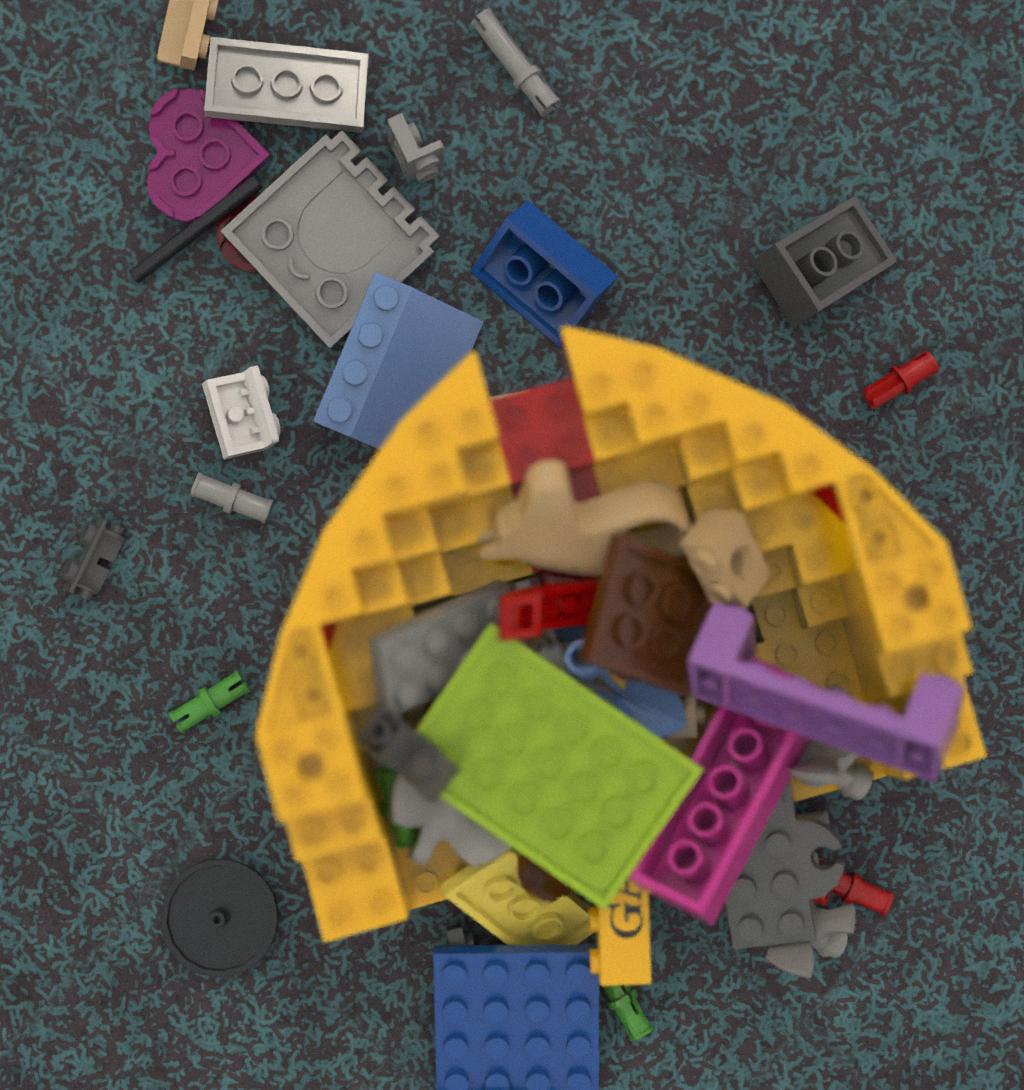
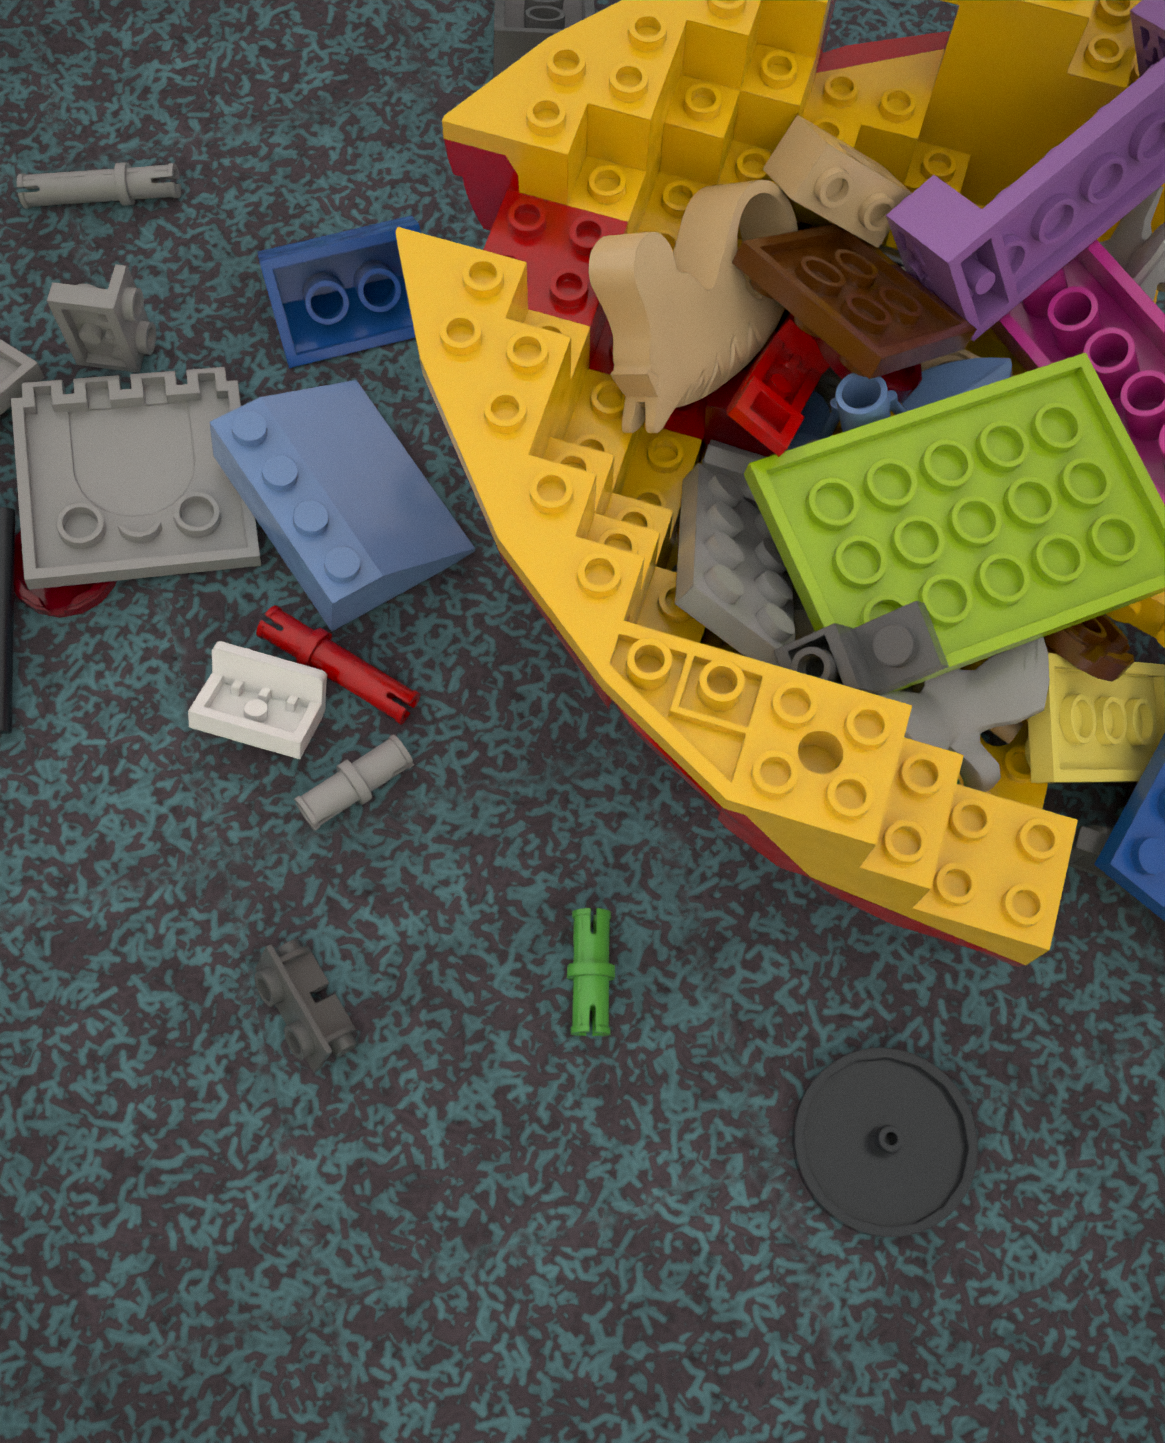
camera: 60 degrees left, 15 degrees down
none -> red pin [256,605,421,725]

